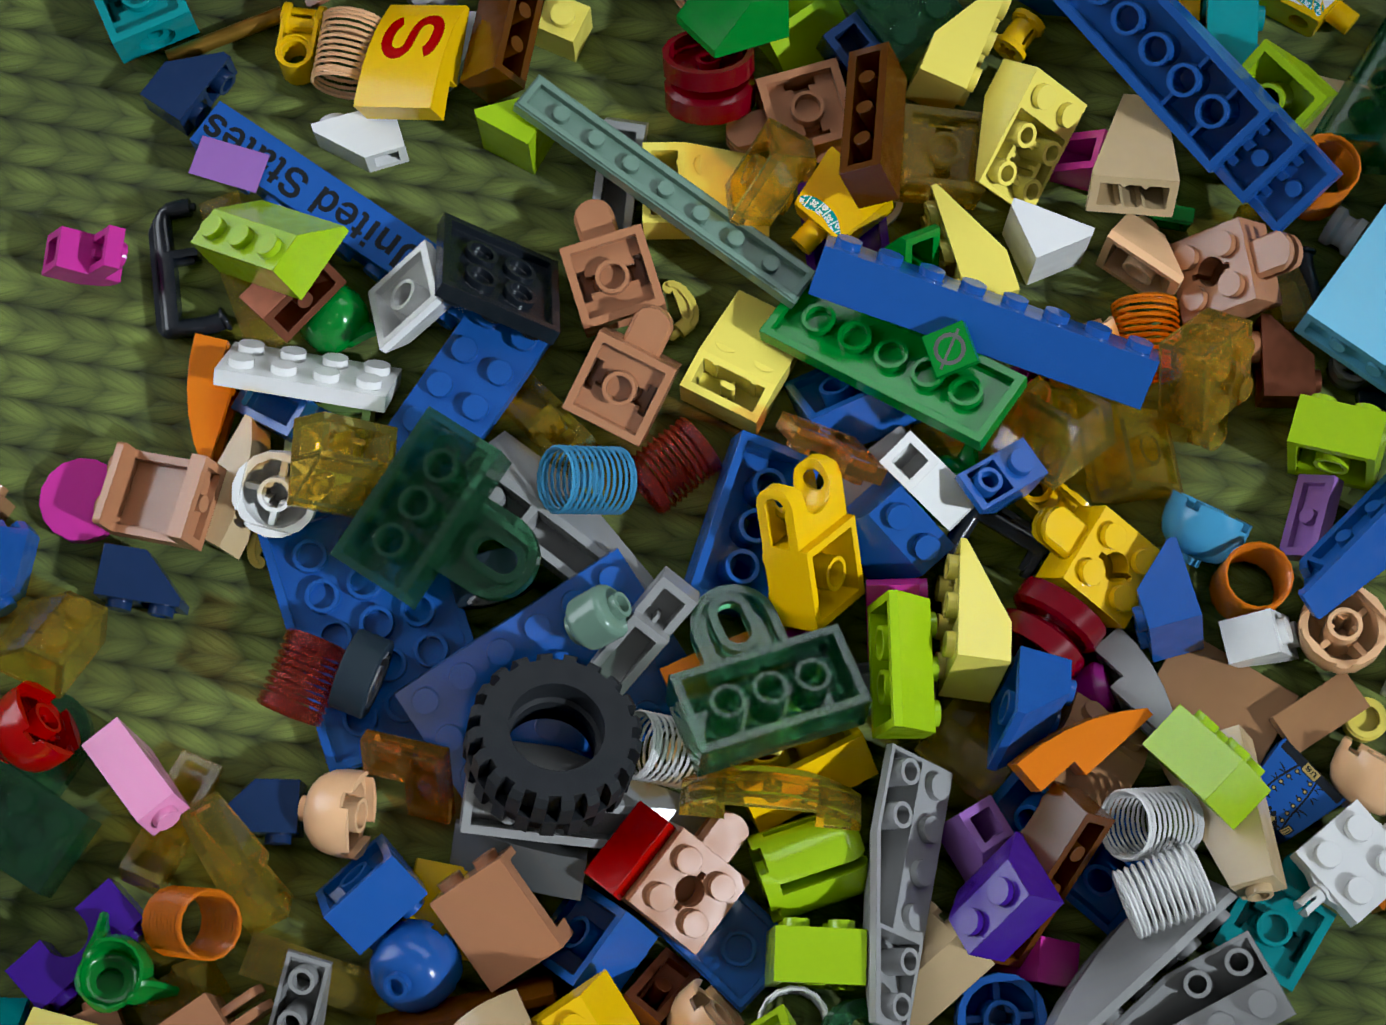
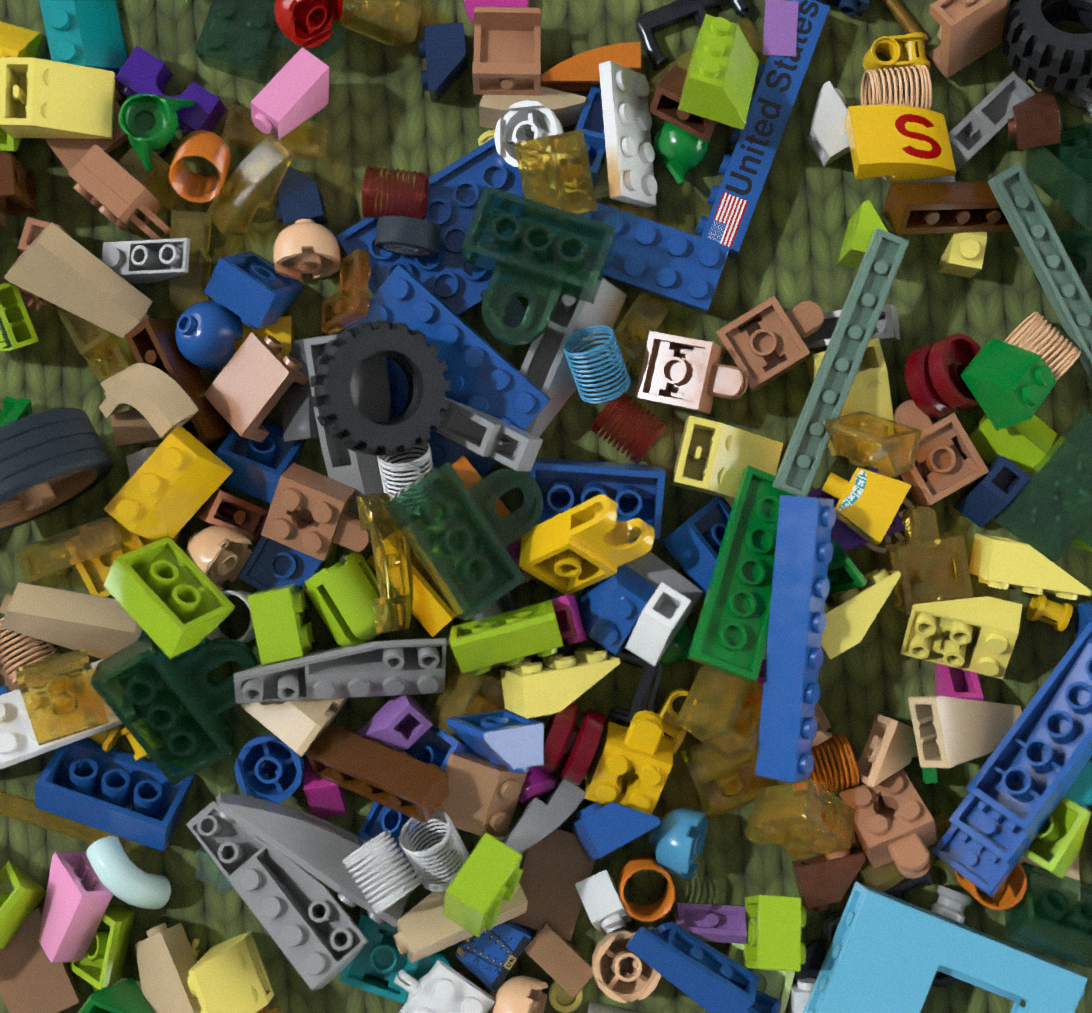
camera: 75 degrees right, 10 degrees up
white slope [368,240,451,353] -> none
black plate [434,212,560,345] -> none
sand green head [564,584,632,650] -> none
red tile [584,801,676,901] -> none
light yellow piece [662,280,699,341] -> none
clear orange plate [776,411,888,486] -> none
reddish brown brick [839,41,907,209] -> none
green tile [922,320,981,380] -> none
dark purple slope [949,832,1064,962] -> none
blue slope [954,437,1049,514] -> none
white slope [1002,197,1095,286] -> none
orange slope [1007,708,1153,792] -> none

